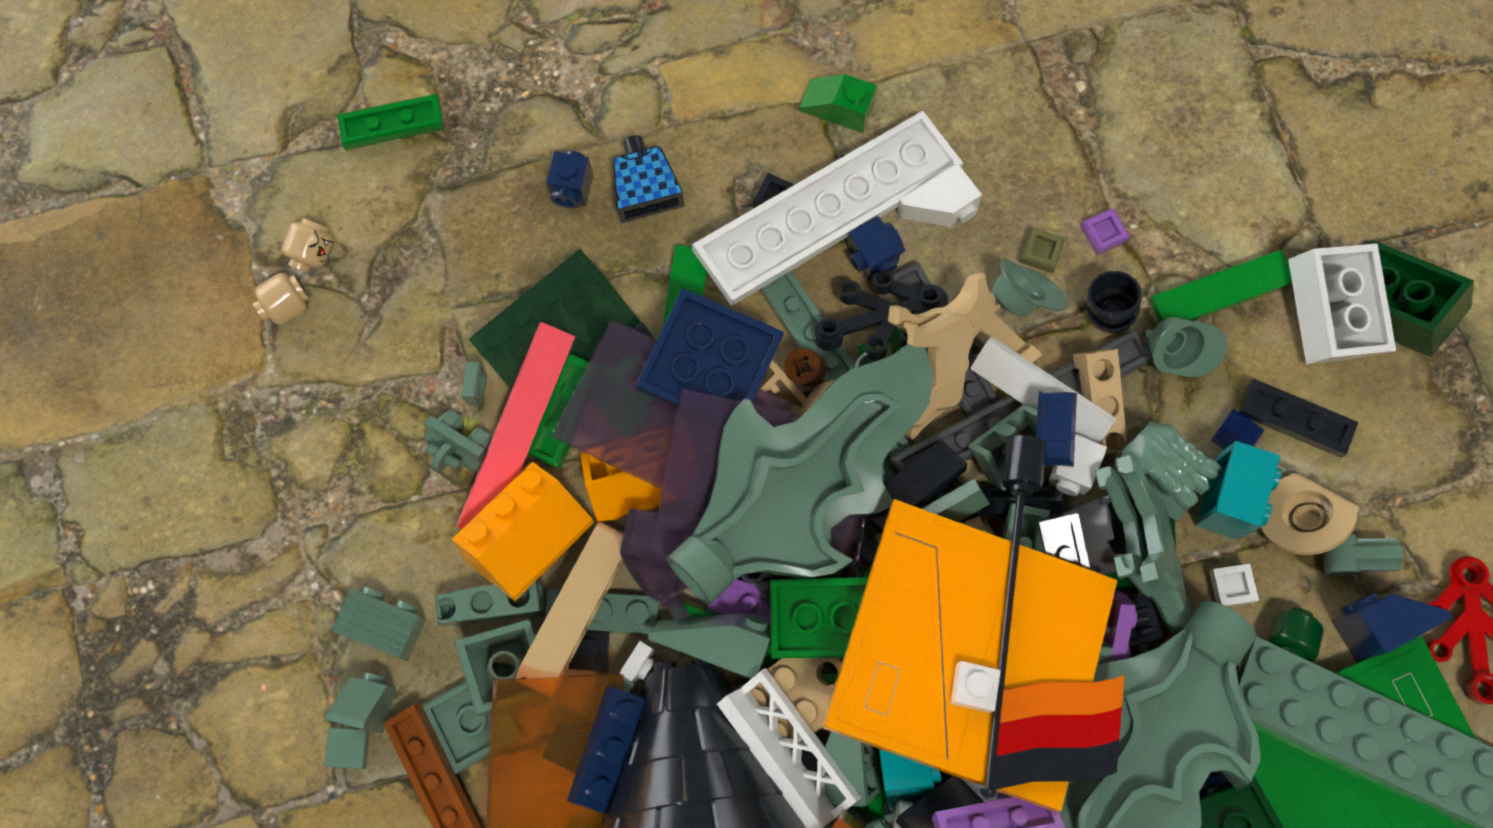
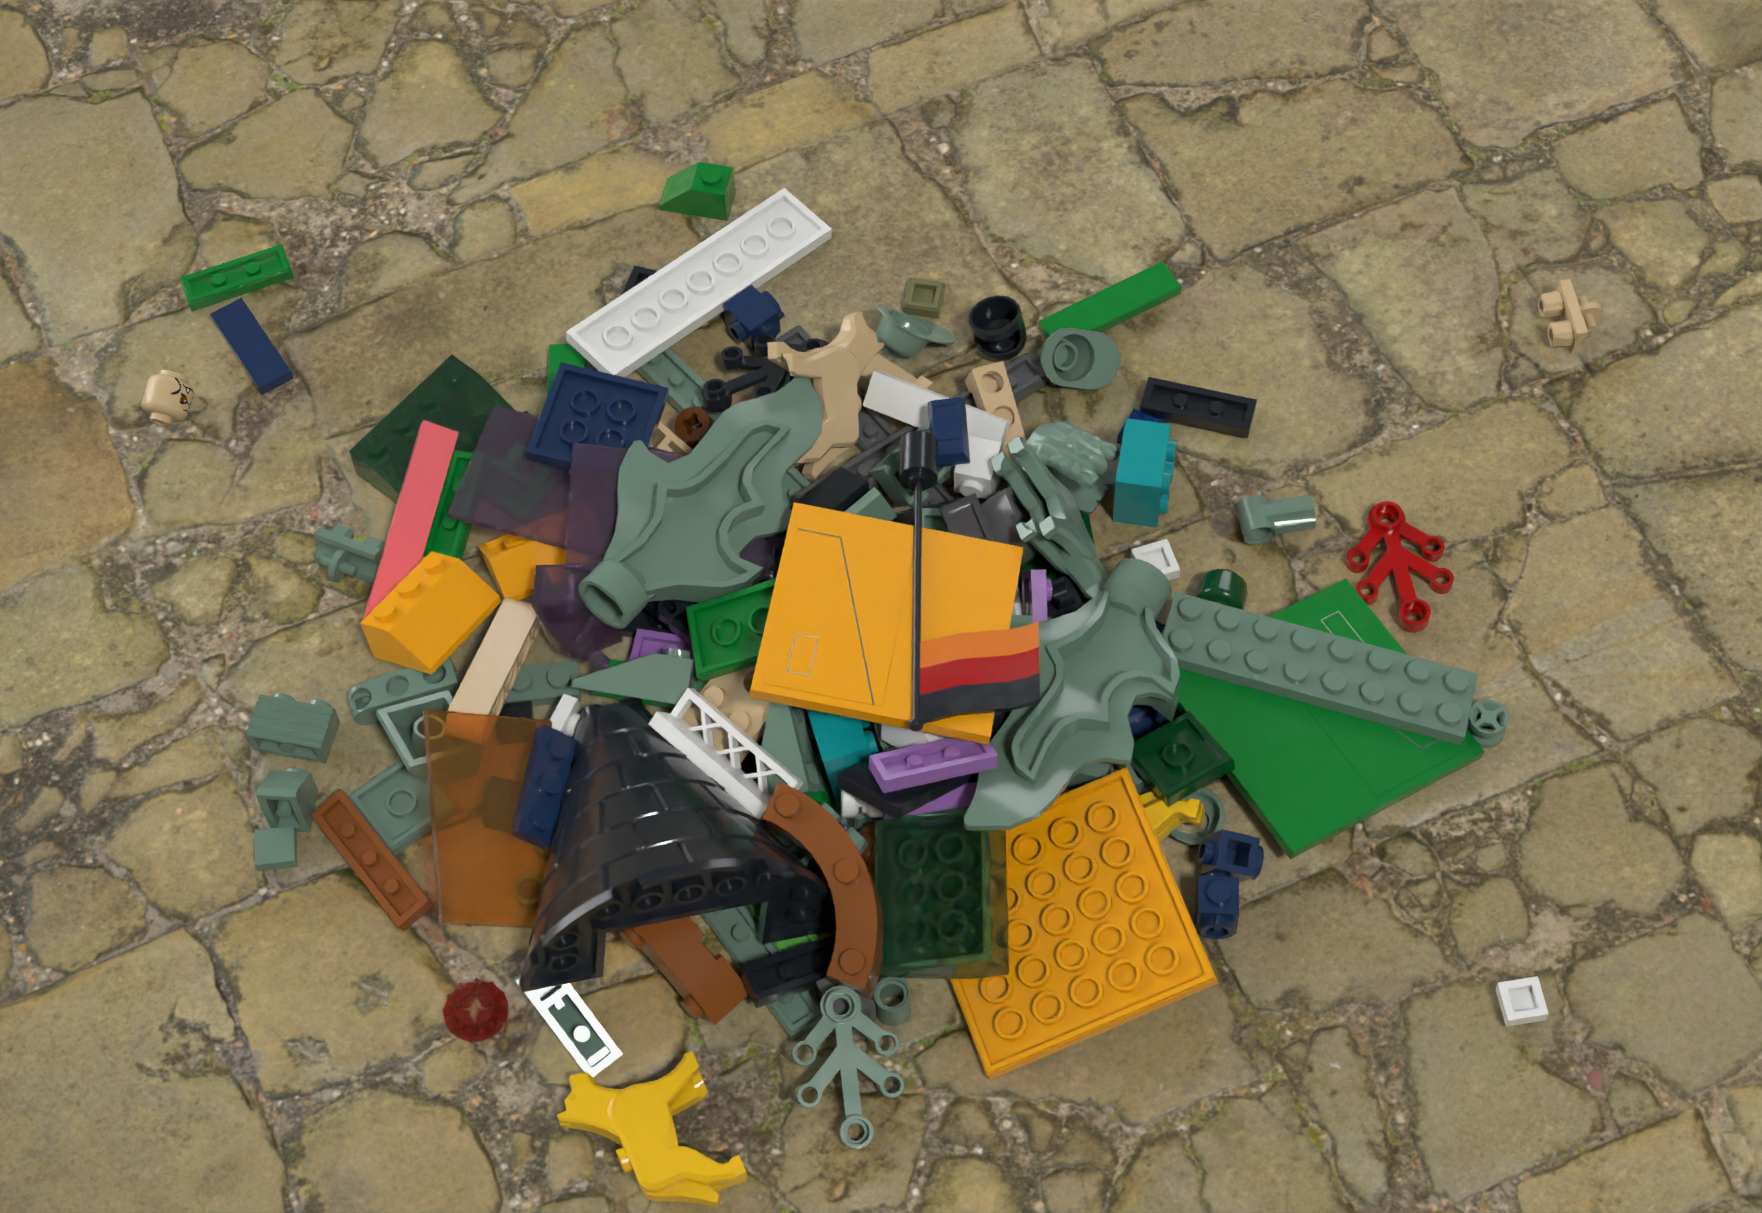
camera: 10 degrees left, 15 degrees down
tan head [253,273,310,325] -> none
sand green tile [461,361,487,407] -> none
dark blue brick [546,151,593,208] -> none
torso [613,135,685,223] -> none
white slope [897,163,982,227] -> none
white plate [950,661,1001,713] -> none
medium lavender tile [1080,208,1130,256] -> none
tan hat [1261,473,1360,555] -> none
white slope [1288,244,1396,365] -> none
dark blue slope [1331,593,1453,661] -> none
dark green slope [1369,240,1474,357] -> none
none -> dark blue tile [210,297,293,395]

